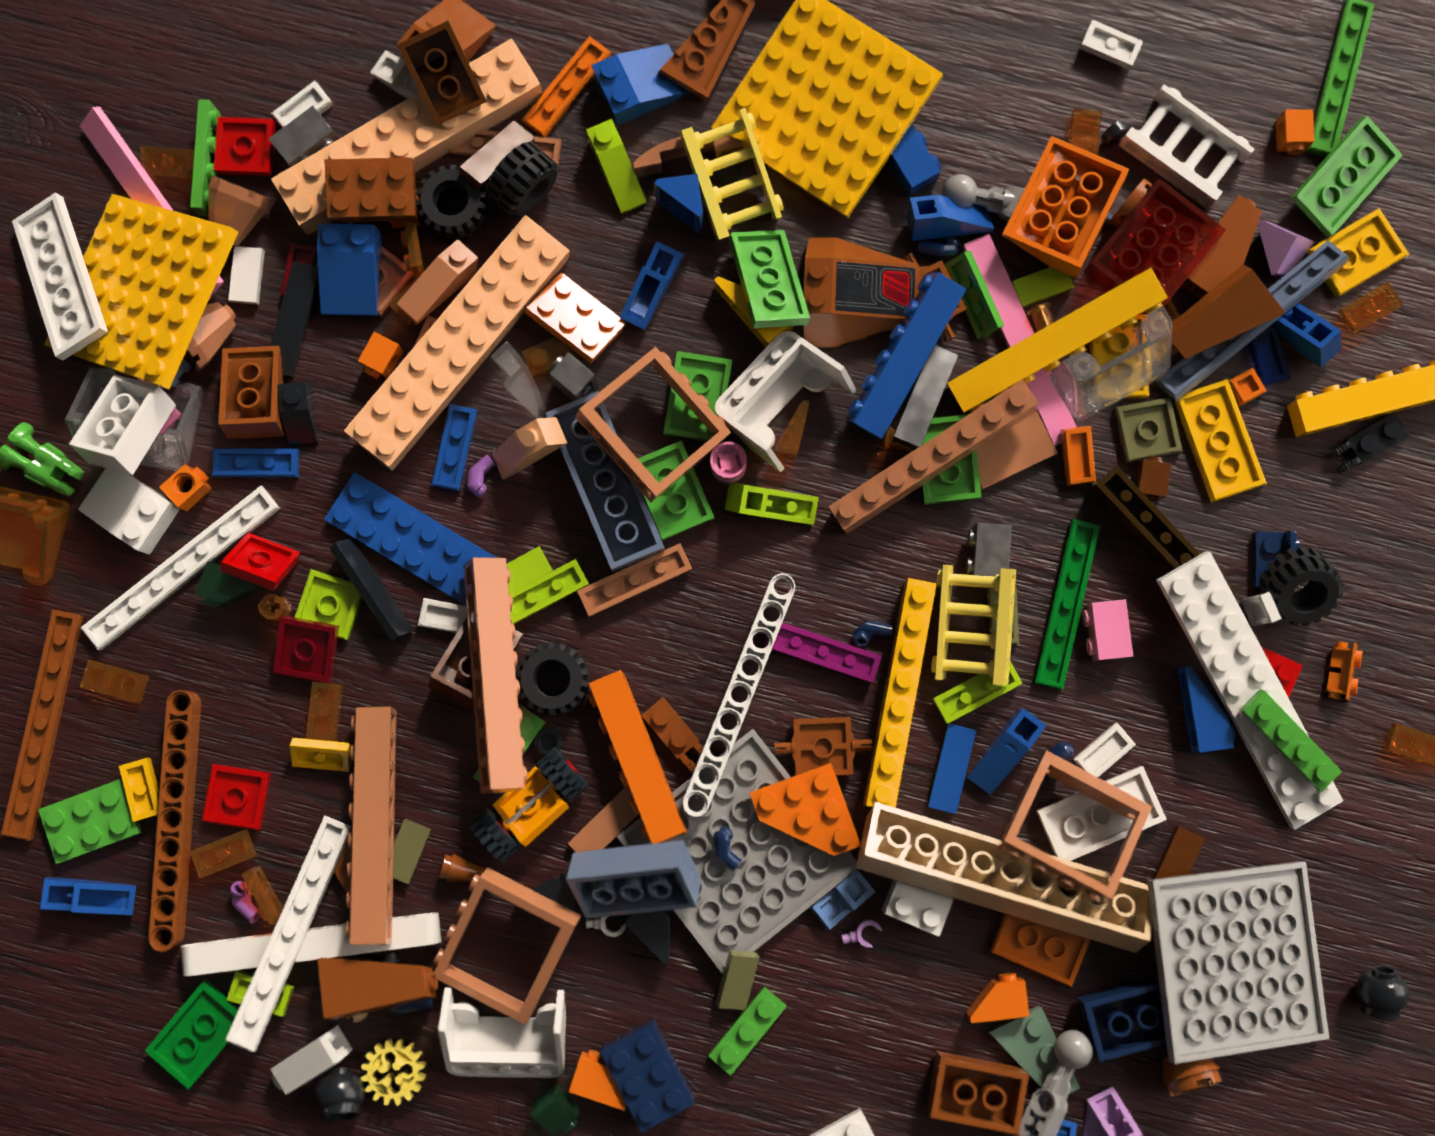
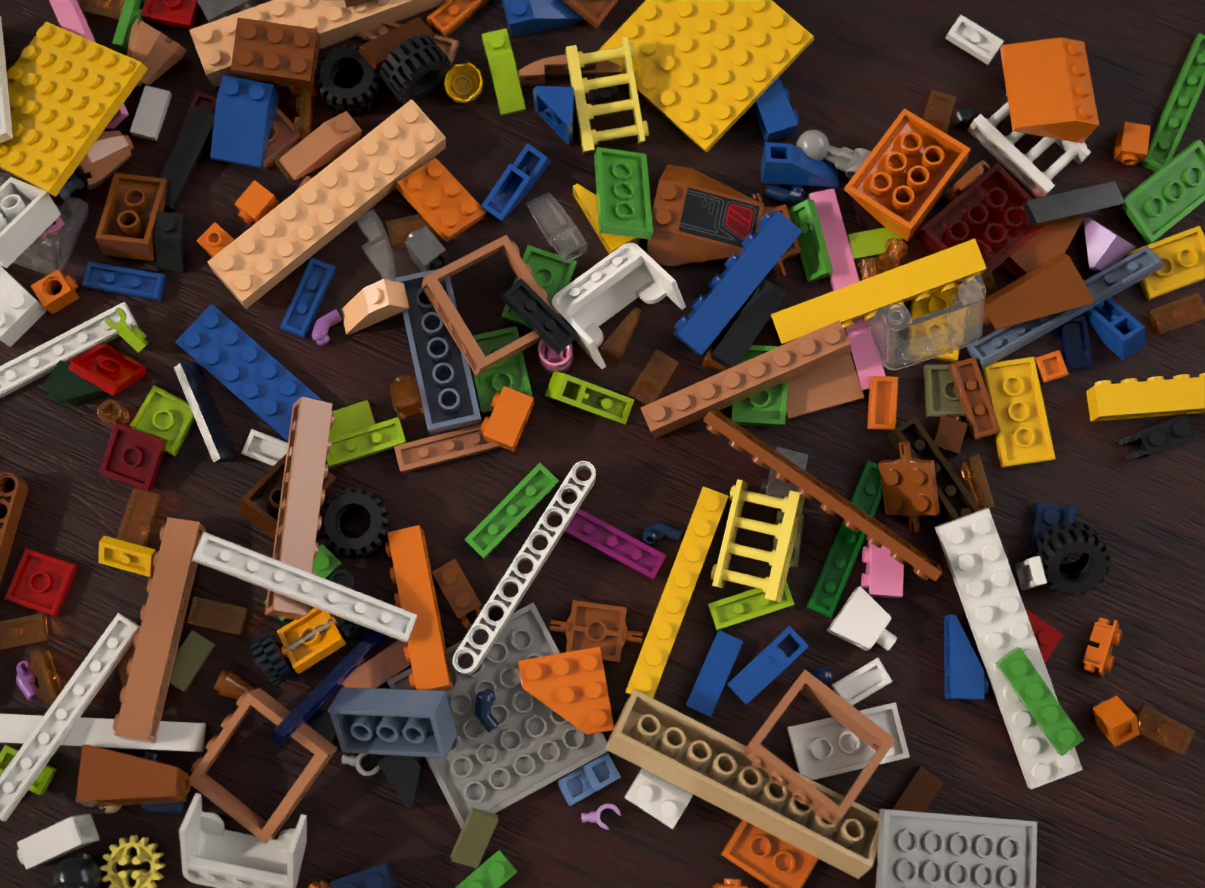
camera: 10 degrees right, 5 degrees down
none -> lime plate [105,307,148,353]
none -> clear orange plate [187,596,249,636]
none -> white tile [192,532,417,642]
none -> orange brick [196,222,234,258]
none -> clear blue tile [272,630,388,746]
none -> clear orange slope [389,375,424,419]
none -> yellow hair [444,62,483,103]
none -> bright green plate [464,463,559,559]
none -> orange brick [481,386,535,452]
none -> black tile [501,278,578,355]
none -> clear slope [526,192,588,264]
none -> clear orange slope [629,349,680,405]
none -> dark orange plate [703,409,942,582]
none -> white torso [826,586,897,651]
none -> clear orange bush [876,238,908,272]
none -> dark orange plate [879,441,940,533]
none -> dark orange tile [948,357,1001,441]
none -> clear orange plate [961,455,995,510]
none -> orange slope [1000,37,1099,143]
none -> black tile [1023,181,1125,228]
none -> orange brick [1093,695,1140,747]

